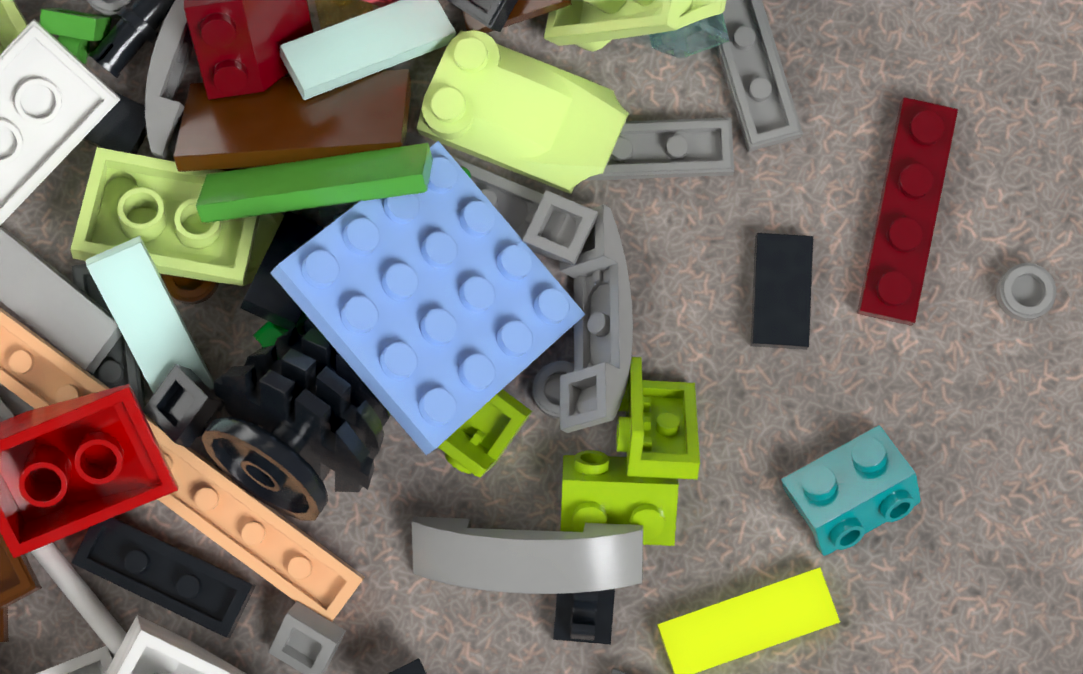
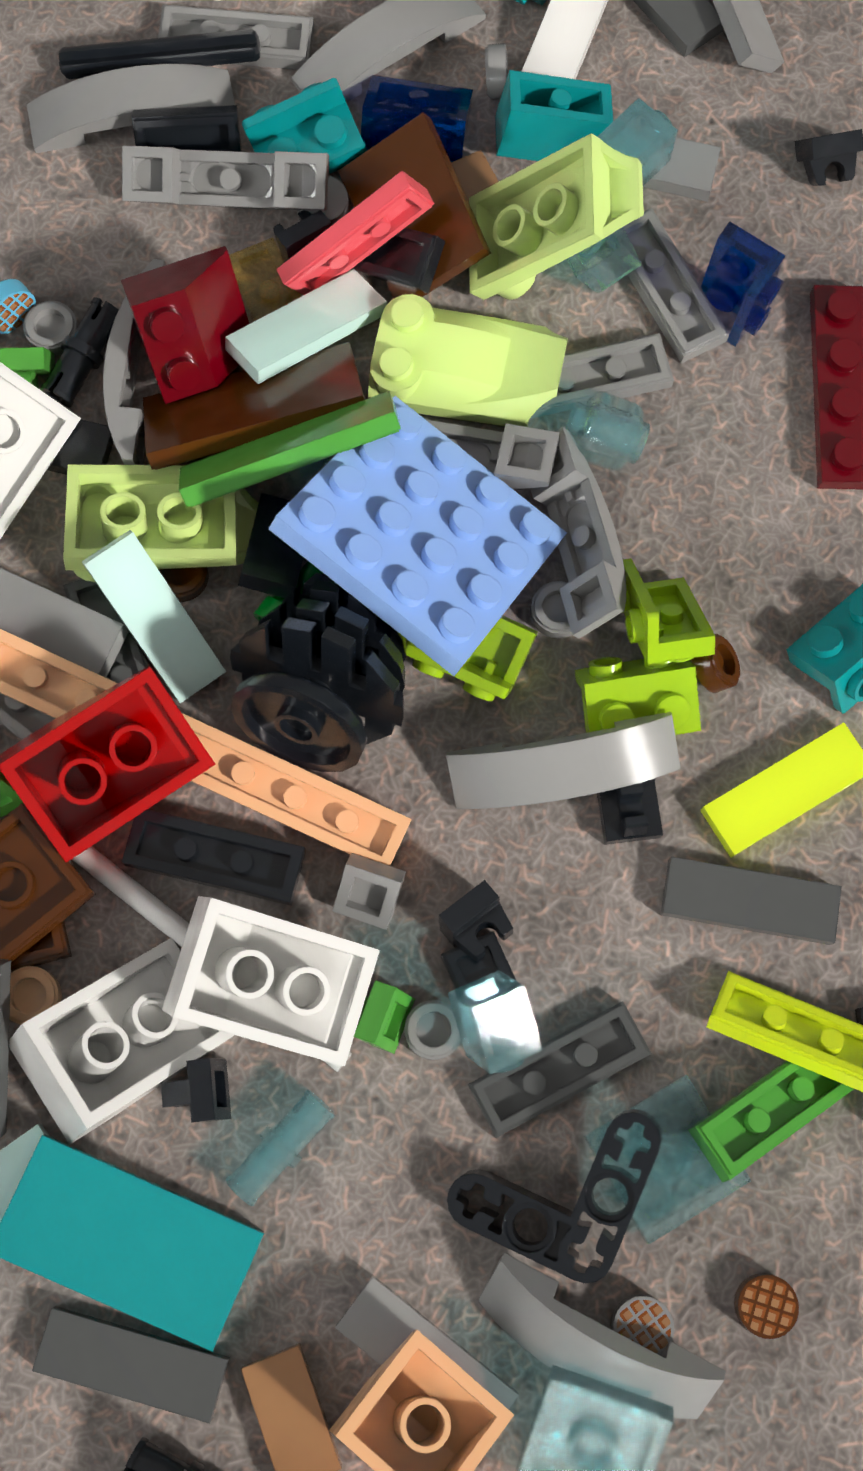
camera: 15 degrees left, 5 degrees down
black tile [143,364,224,447] -> none
black tile [750,233,813,350] -> none
none -> clear light blue head [566,391,650,471]
none -> reddish brown tile [691,634,740,693]
none -> clear blue bracket [701,222,786,347]

